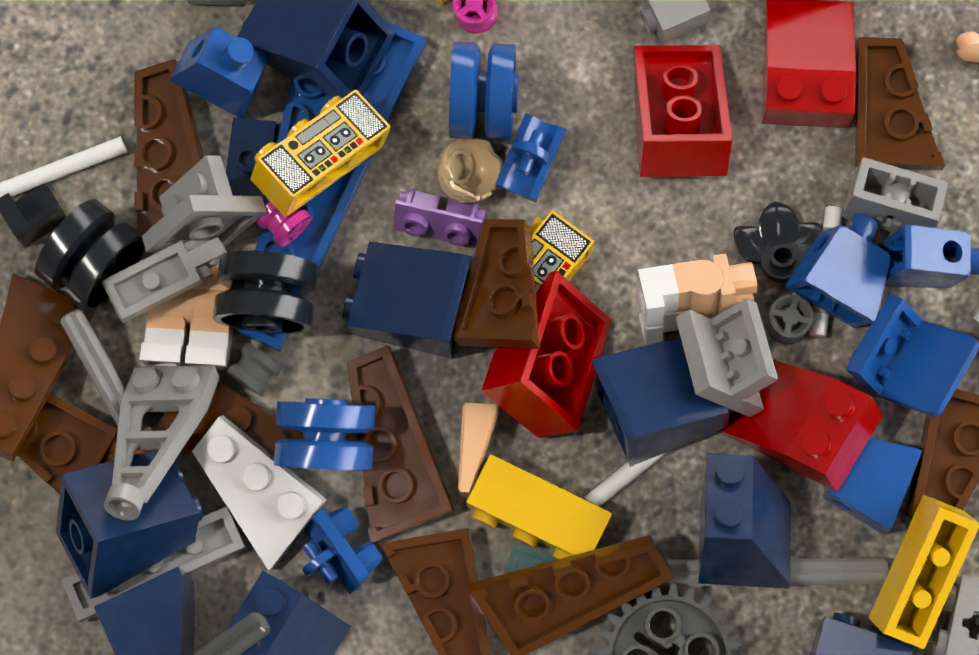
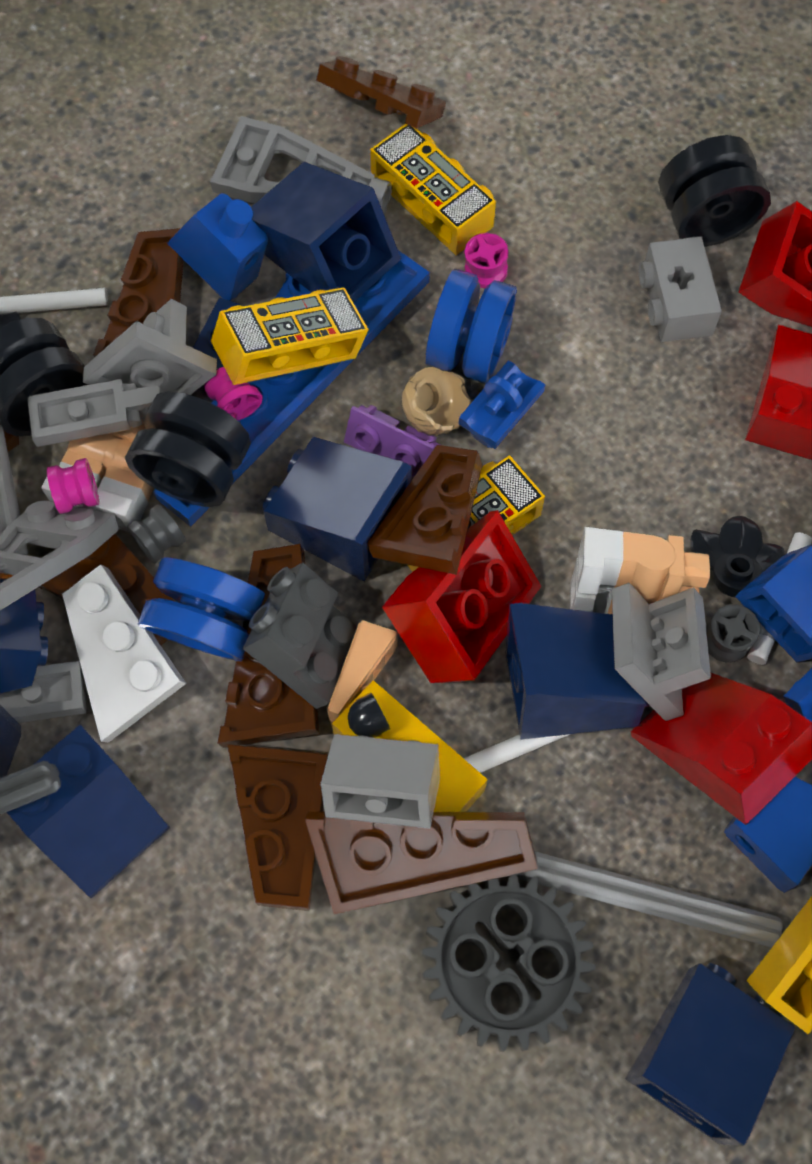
camera: 10 degrees right, 10 degrees down
blue hips [302,506,383,594] -> none
red slope [633,45,732,177] -> none
dark blue slope [698,453,791,589] -> none
none -> dark pink wheel [47,458,100,514]
none -> dark grey plate [243,562,357,709]
none -> light grey brick [321,734,440,828]
none -> black hinge [347,693,390,738]

